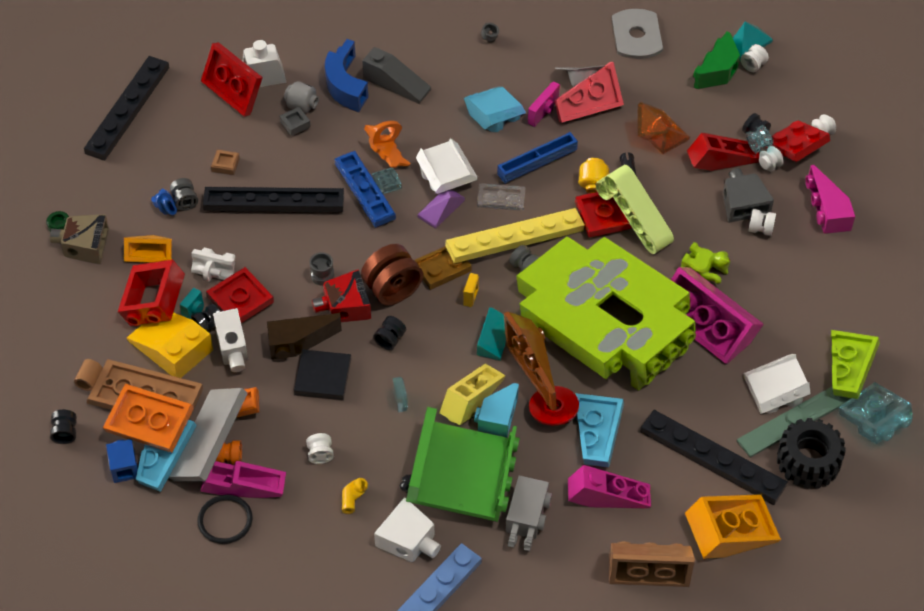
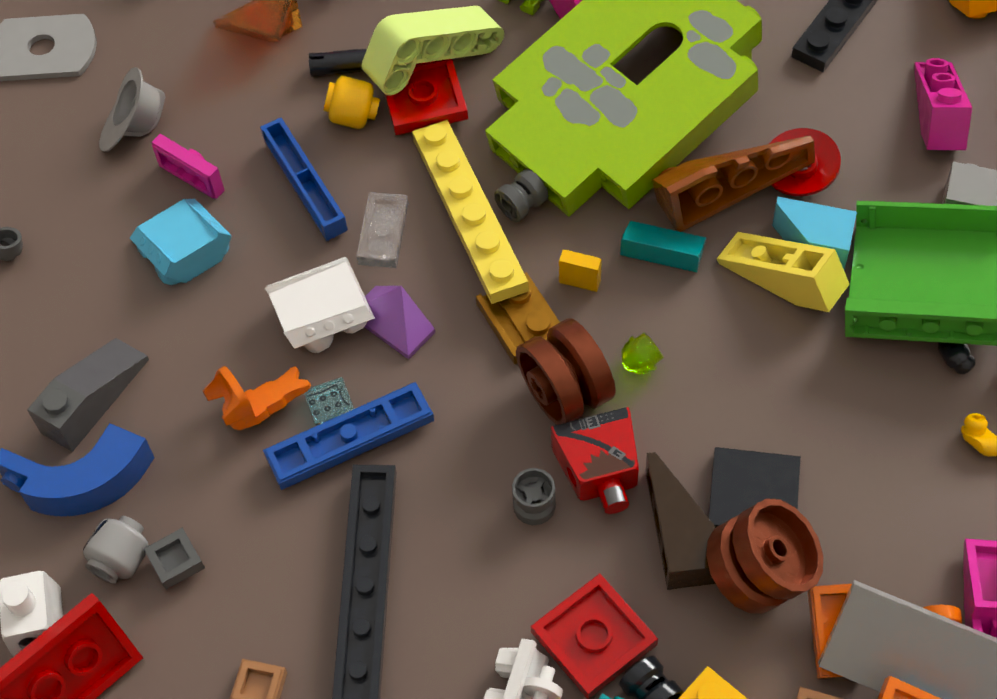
camera: 85 degrees left, 5 degrees up
white torso [213,308,248,372] -> none
white wheel [306,433,334,464] -> none
black wheel [373,316,406,350] -> none
clear light blue tile [393,377,408,412] -> none
coral wing [554,62,624,123] -> none
medium azure wing [575,393,624,467] -> none
none -> clear neon green plate [622,332,664,375]
none -> copper wheel [706,498,823,614]

